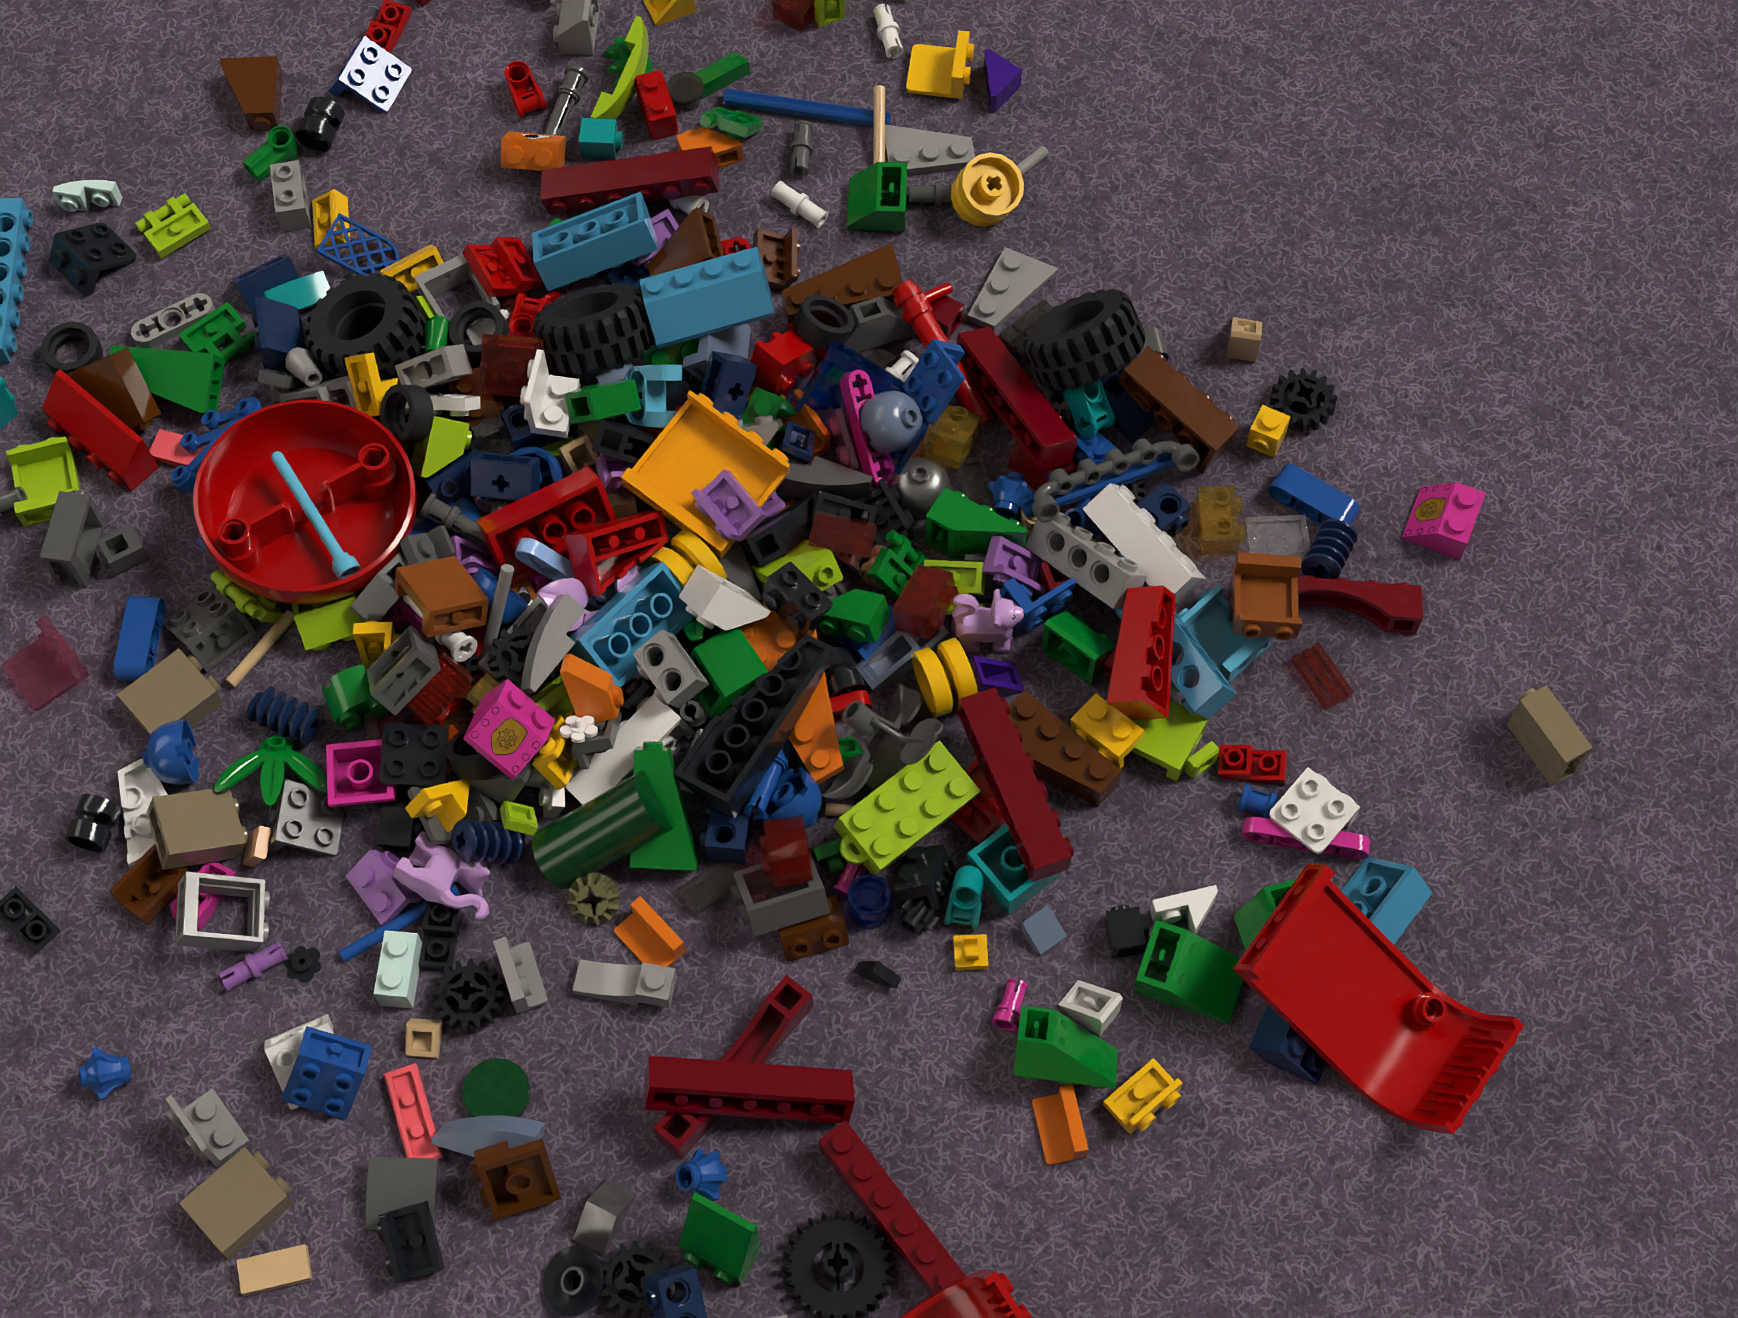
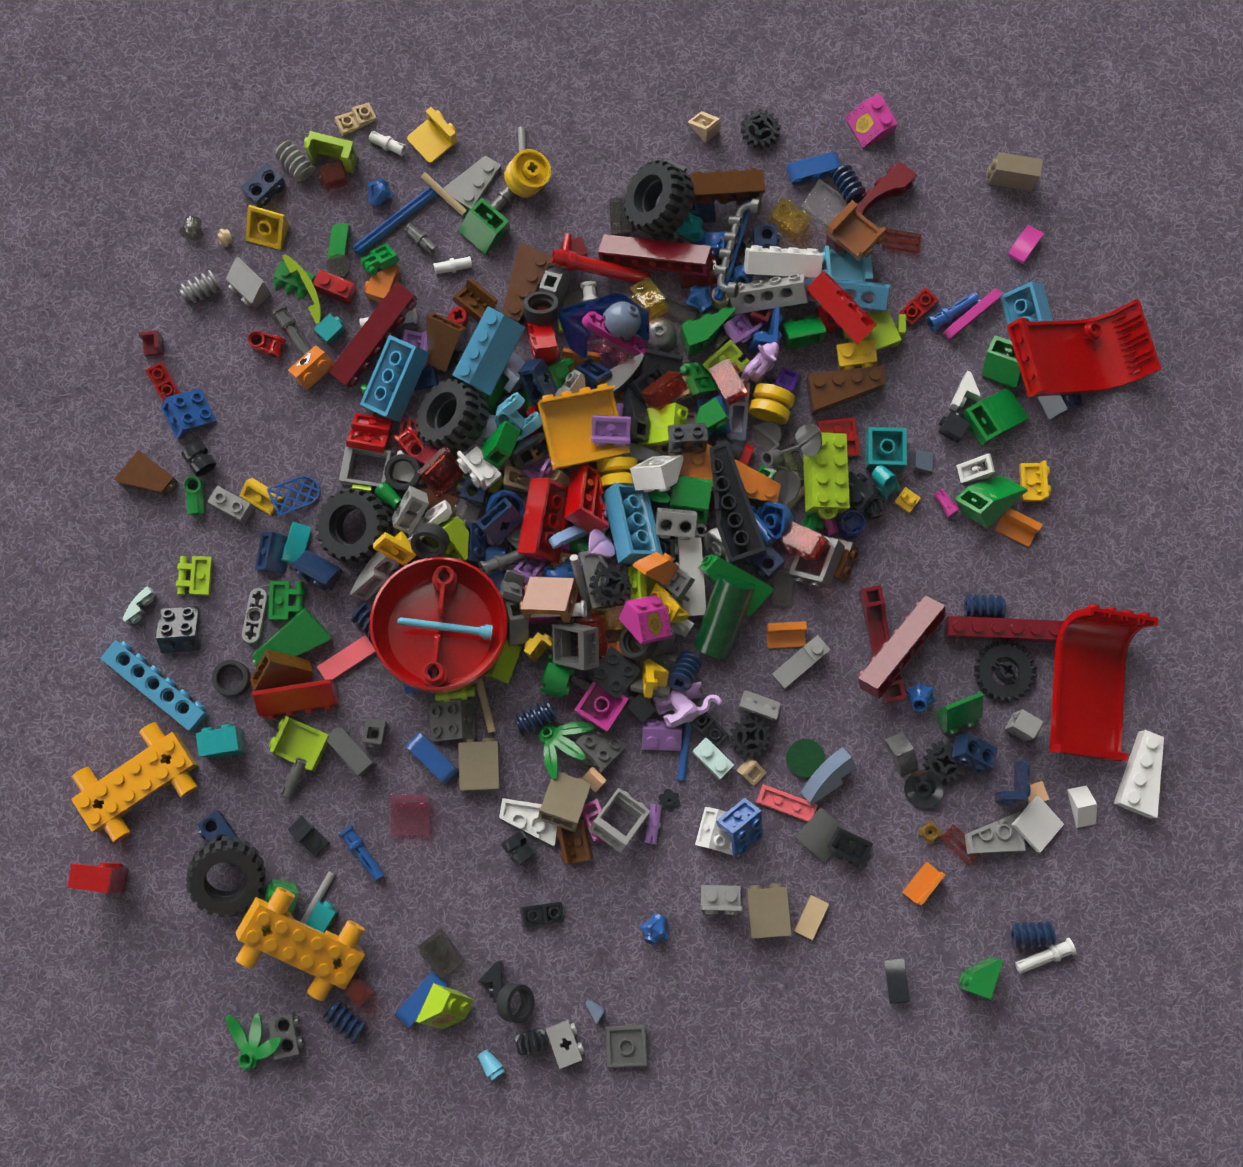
camera: 55 degrees left, 15 degrees up
blue cylinder [142,720,199,785] -> none
blue plant [170,397,262,494] -> none
dark grey bracket [258,370,304,402] -> none
light grey cone [286,347,322,387] -> none
yellow slope [380,245,444,293] -> none
reddish brown plate [470,1138,561,1220] -> none
lime tile [499,801,538,836] -> none
light grey slope [521,593,585,694] -> none
white plant [560,716,598,743] -> none
olive gear [567,873,620,926] -> none
black tile [854,961,901,989] -> none
blue bracket [902,339,965,424] -> none
dark red brick [957,687,1074,882] -> none
light grey wing [967,247,1059,331] -> none
dark purple slope [984,49,1022,113] -> none
yellow brick [1246,405,1291,457] -> none
white bracket [1269,767,1360,854] -> none
none -> blue rock [367,178,394,207]
none -> dark blue piece [964,594,1006,618]
none -> dark pink slope [1007,225,1044,264]

